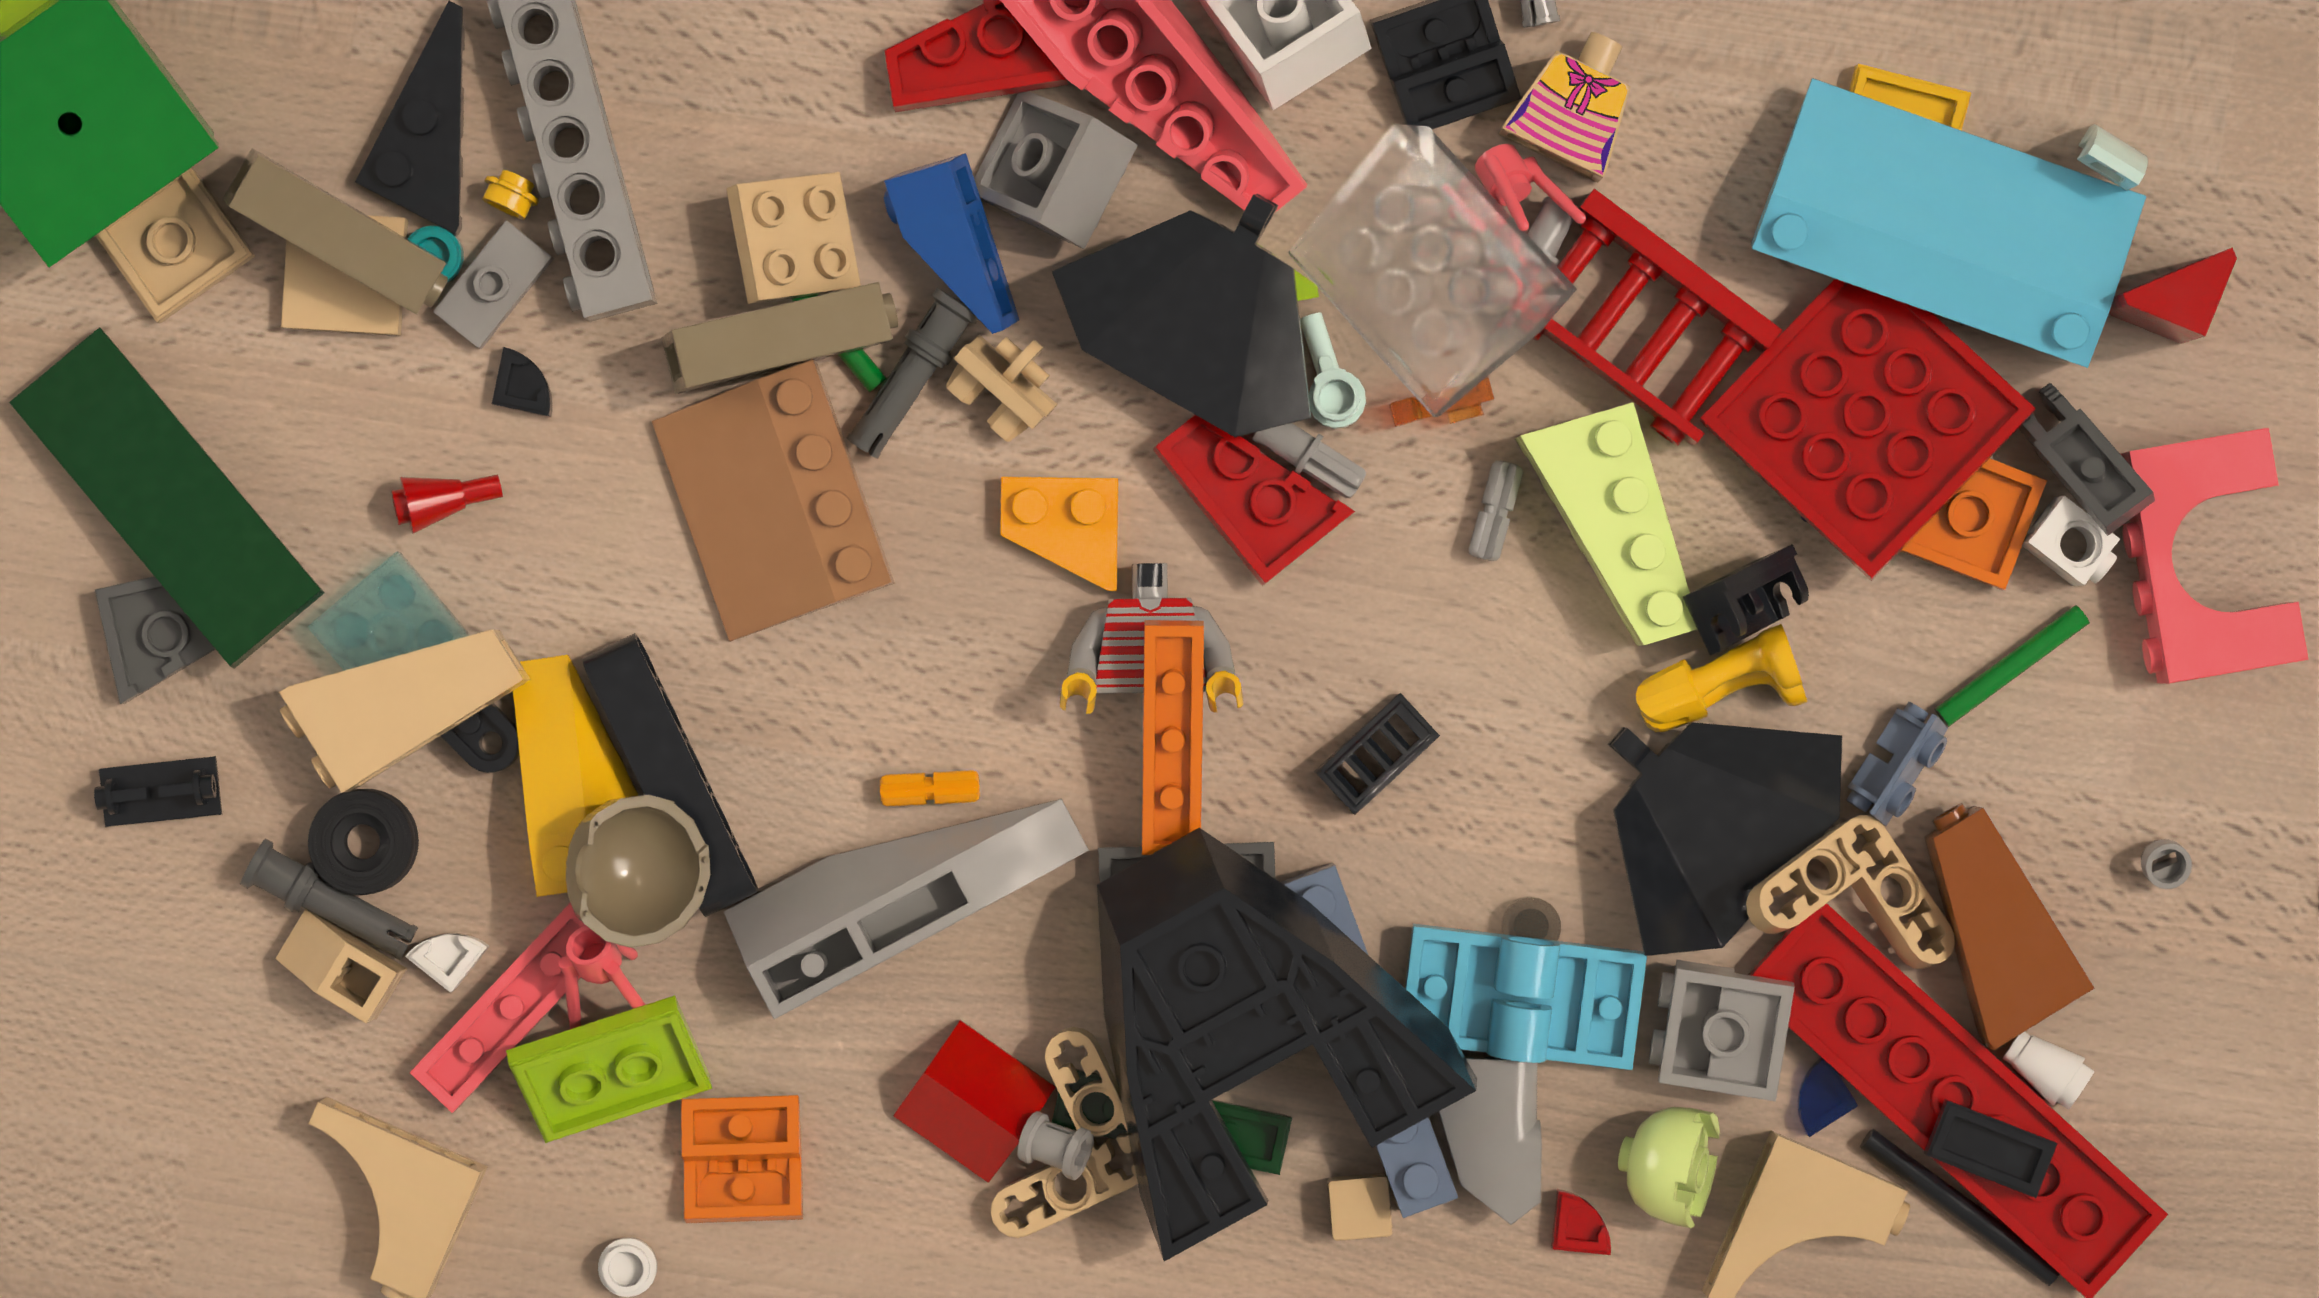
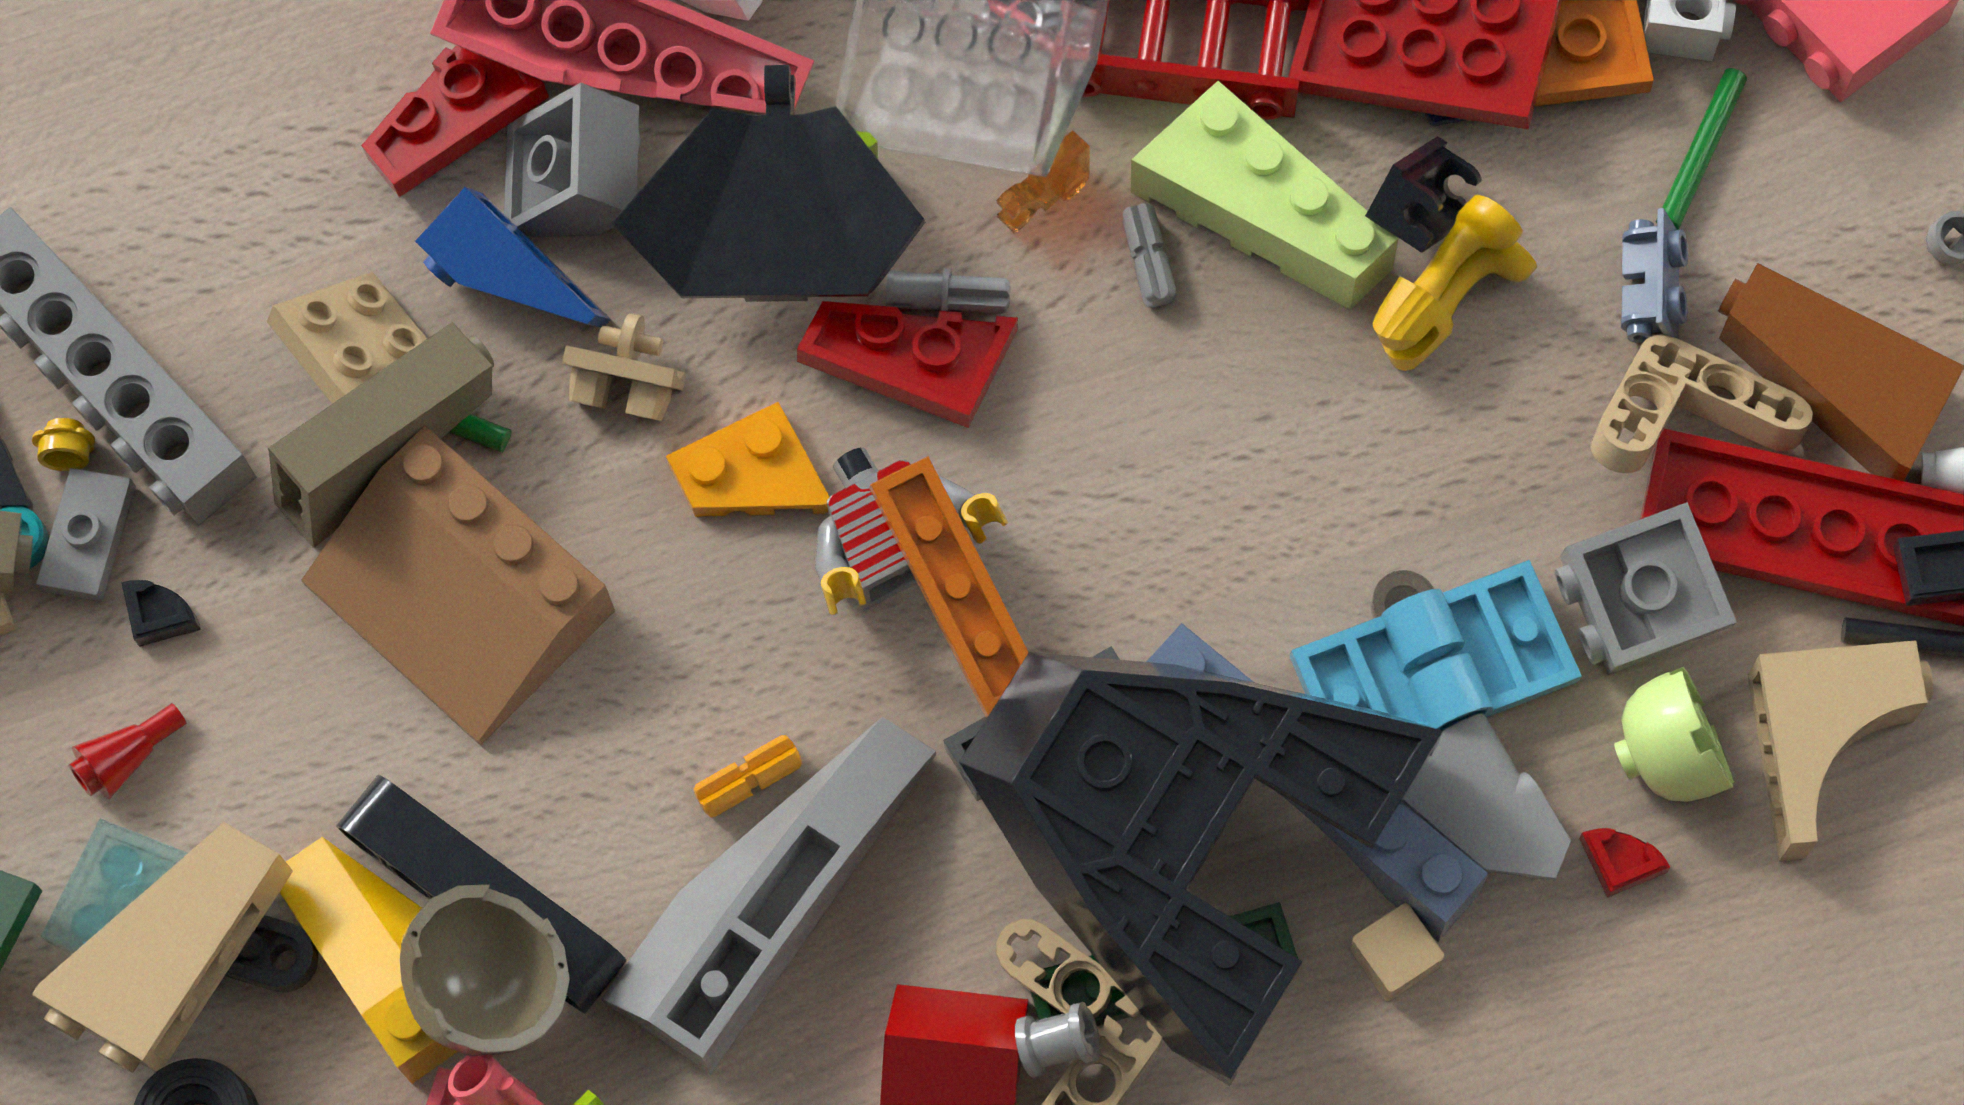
camera: 30 degrees left, 20 degrees down
dark grey pin [846,288,979,459] -> none
light aqua plate [1300,312,1366,429] -> none
black slope [1314,693,1440,815] -> none
black panel [1608,722,1842,956] -> none
clear blue tile [1798,1058,1858,1137] -> none

